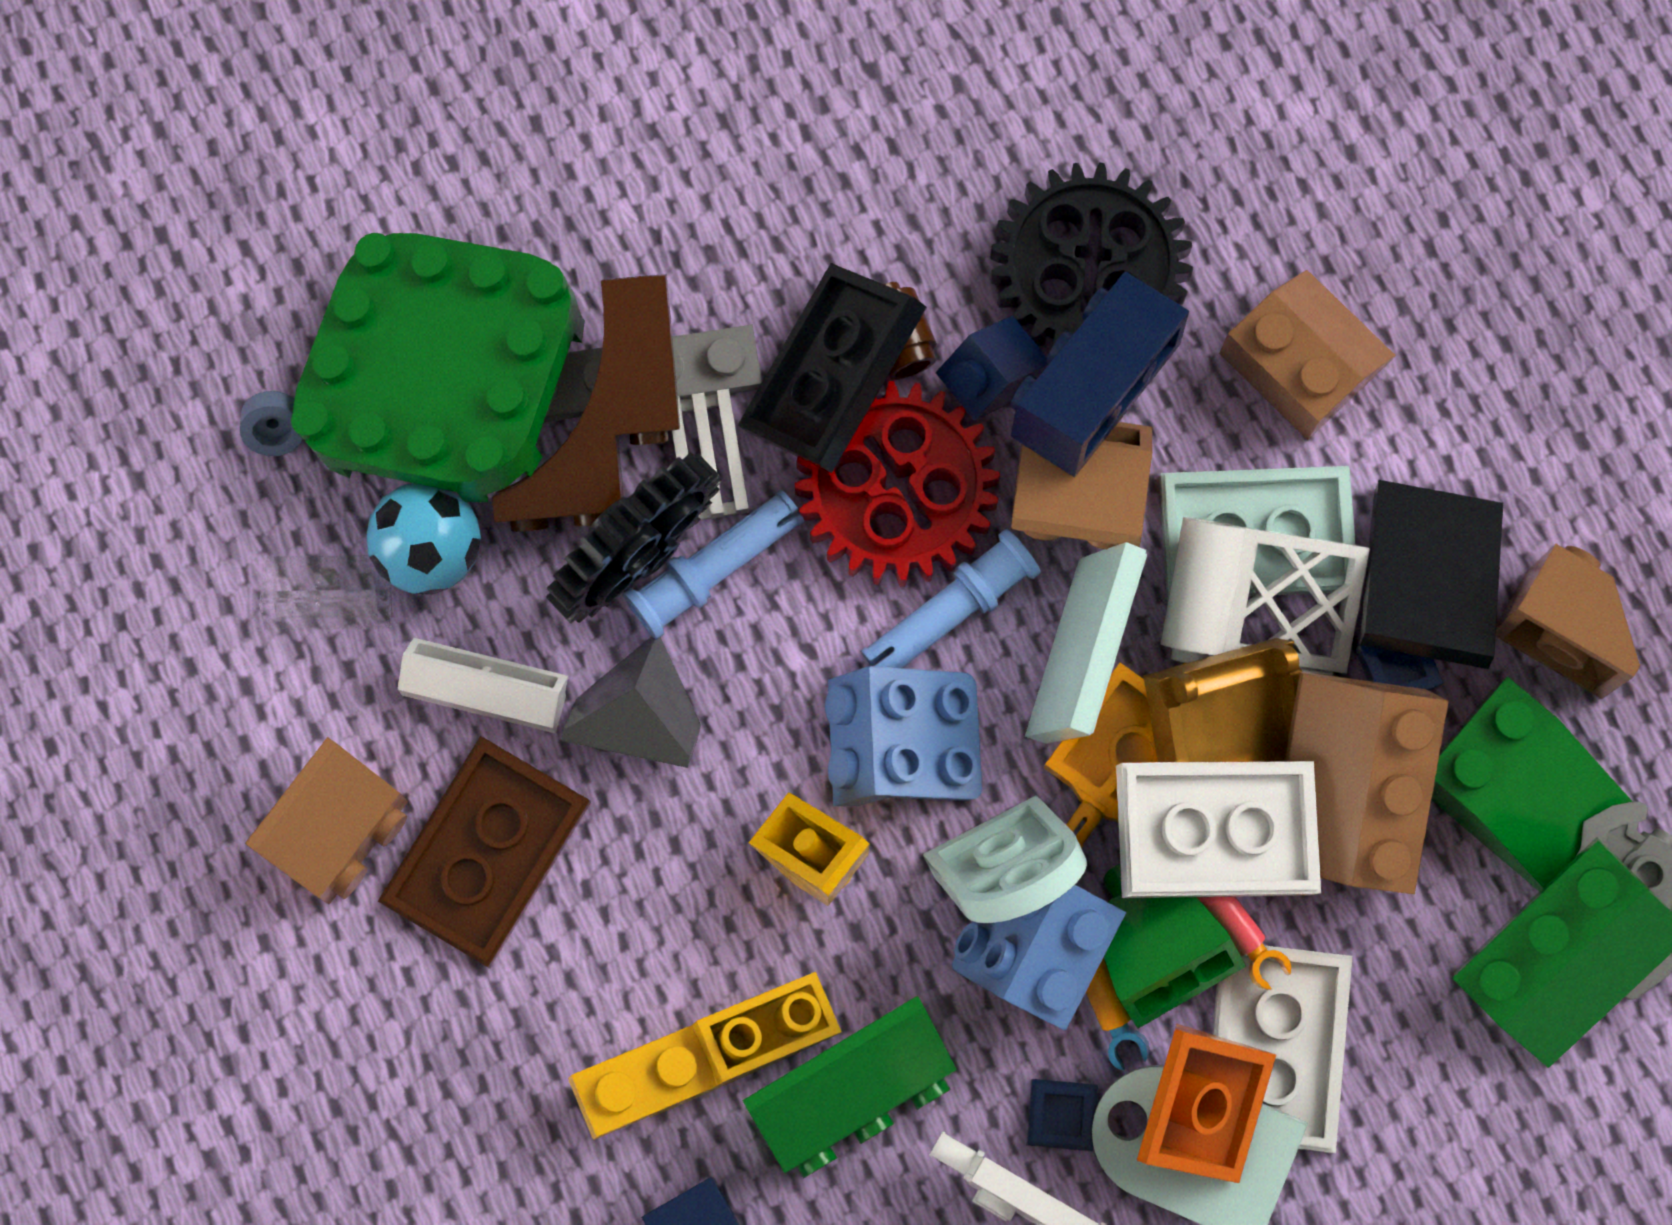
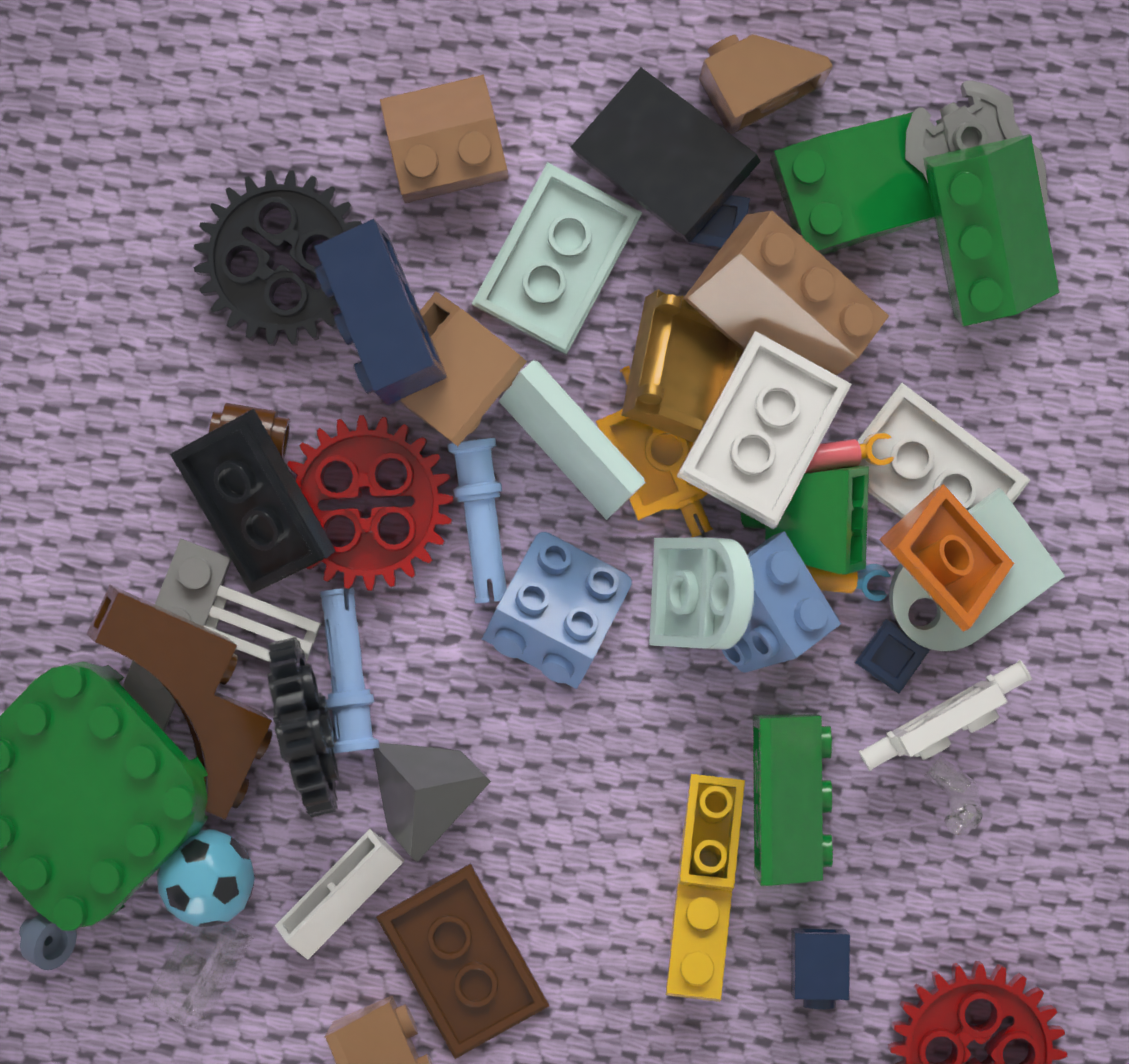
camera: 60 degrees left, 10 degrees up
yellow slope [748,792,870,906] -> none
dark blue brick [935,315,1049,421] -> none
white piece [1160,517,1370,676] -> none

